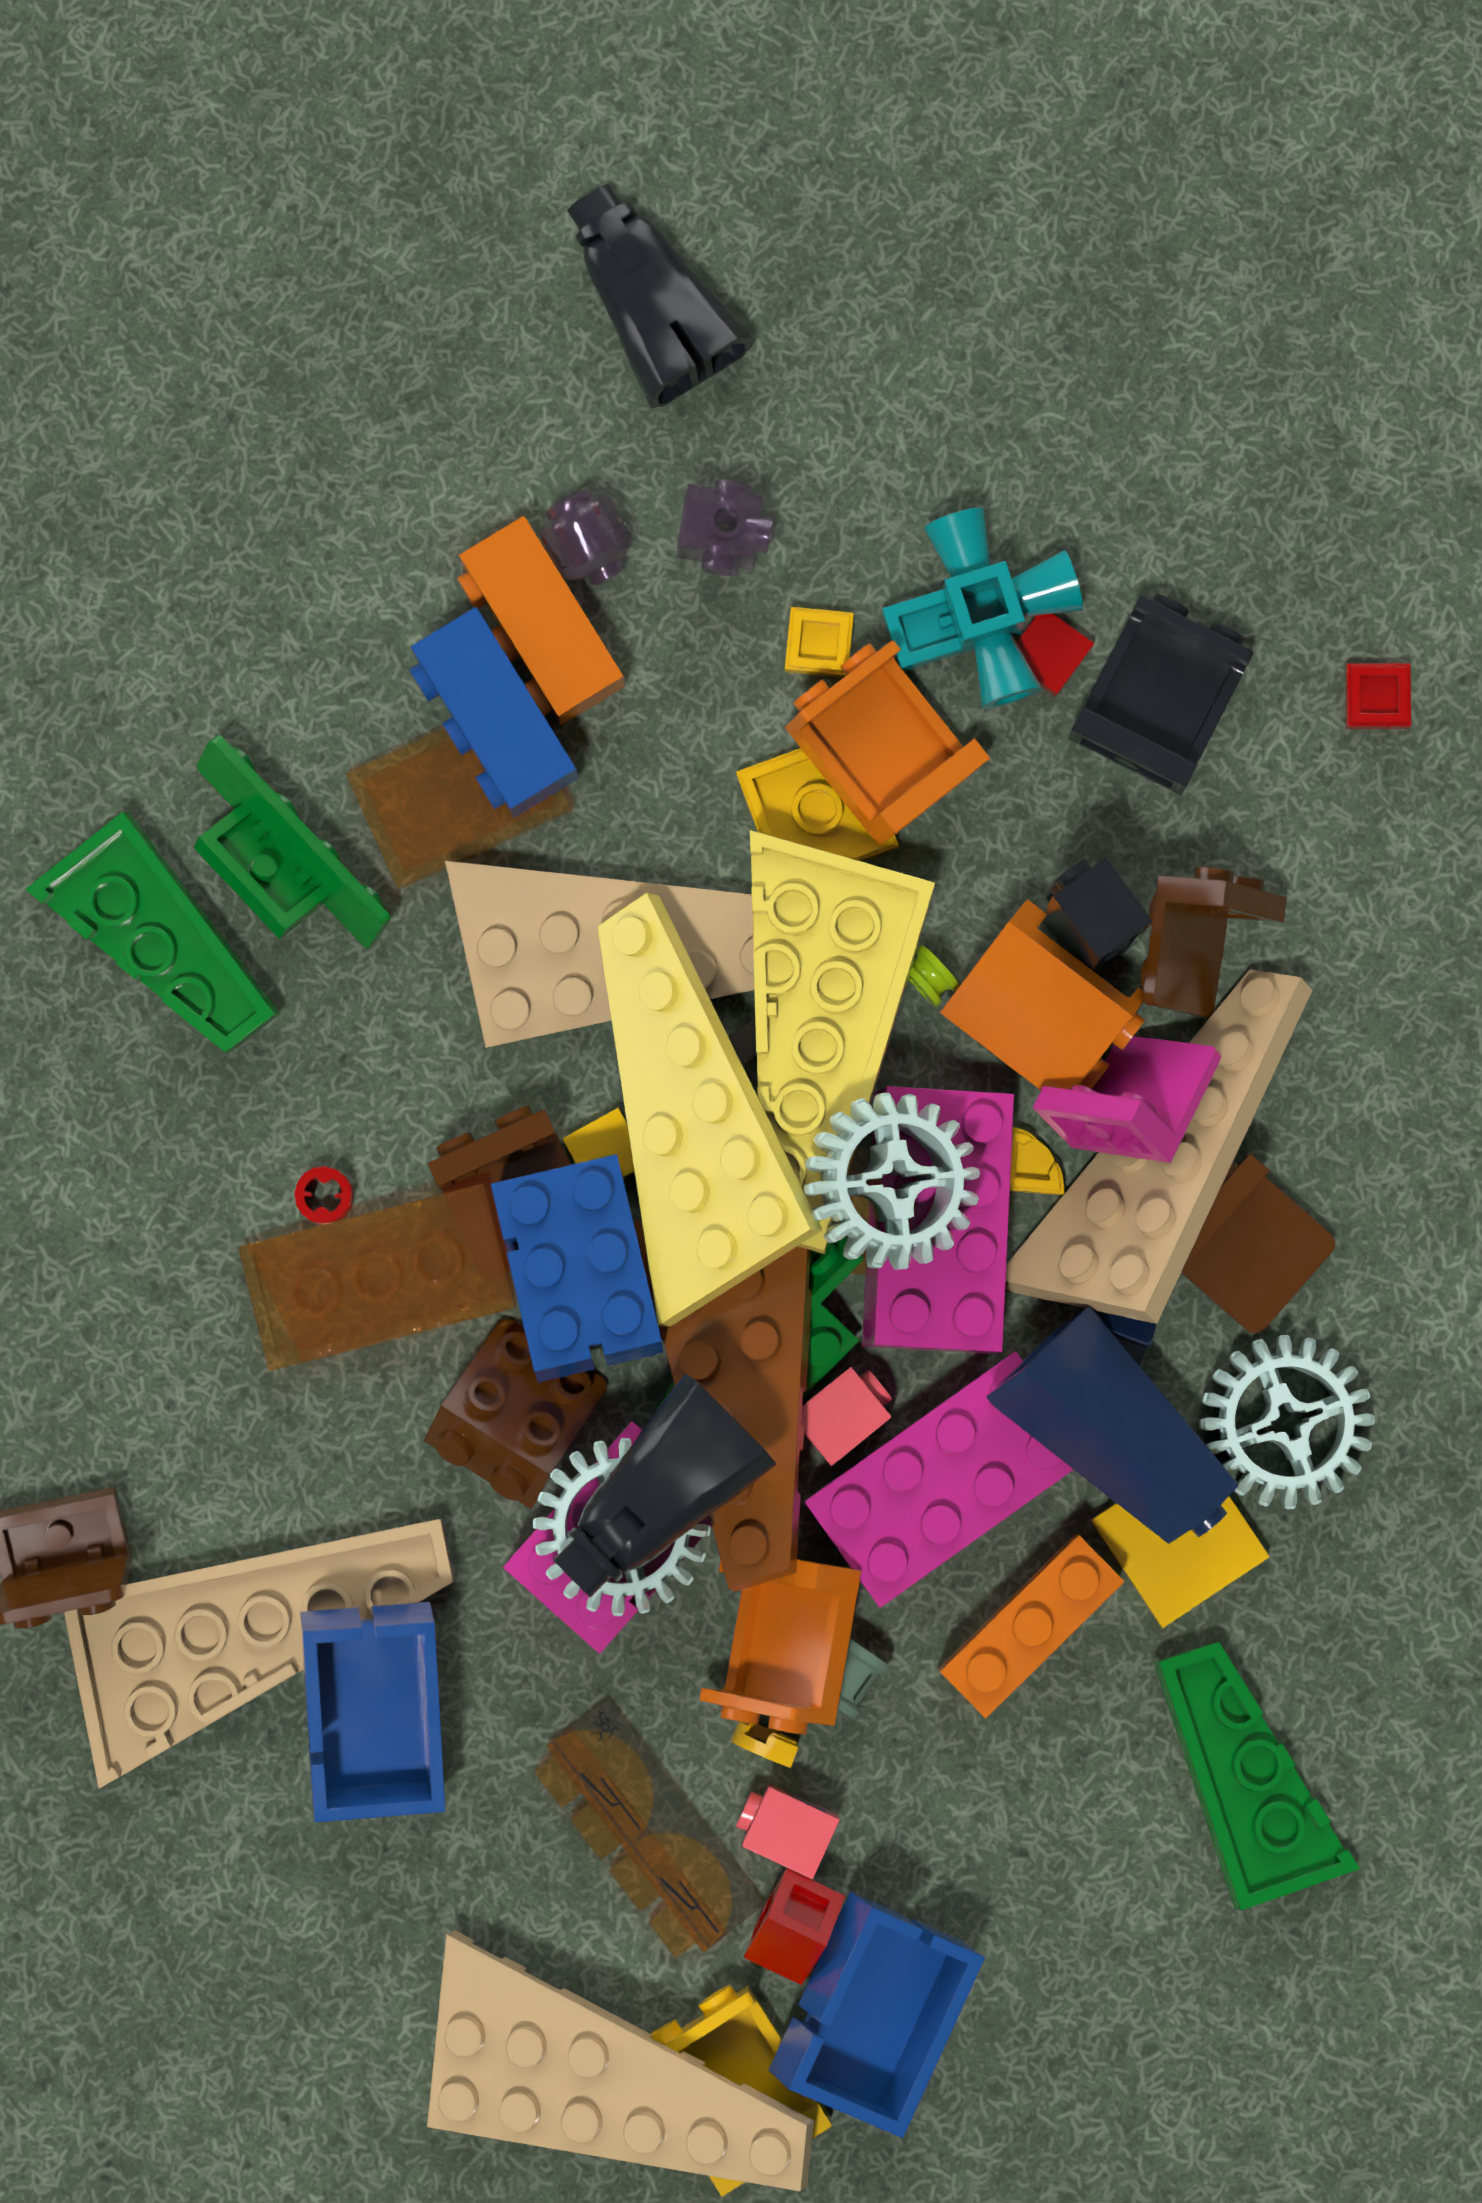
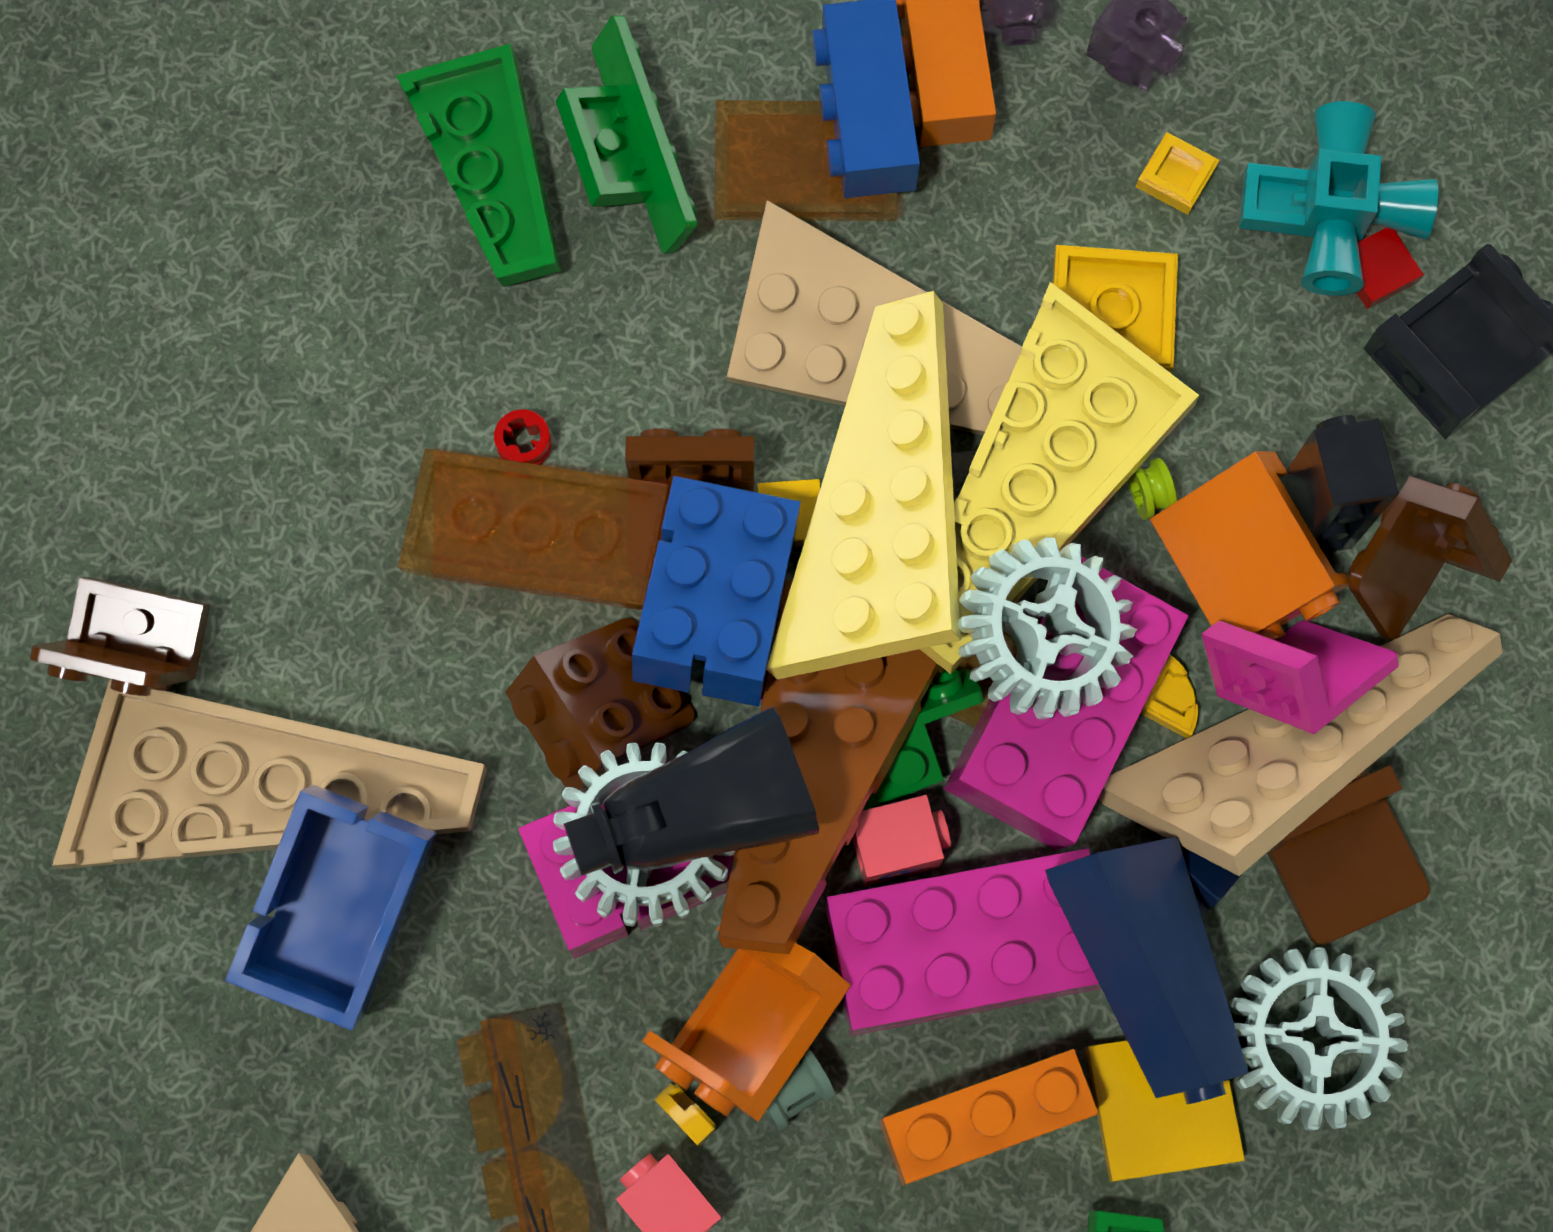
camera: 20 degrees right, 10 degrees down
orange panel [785,640,990,847] -> none

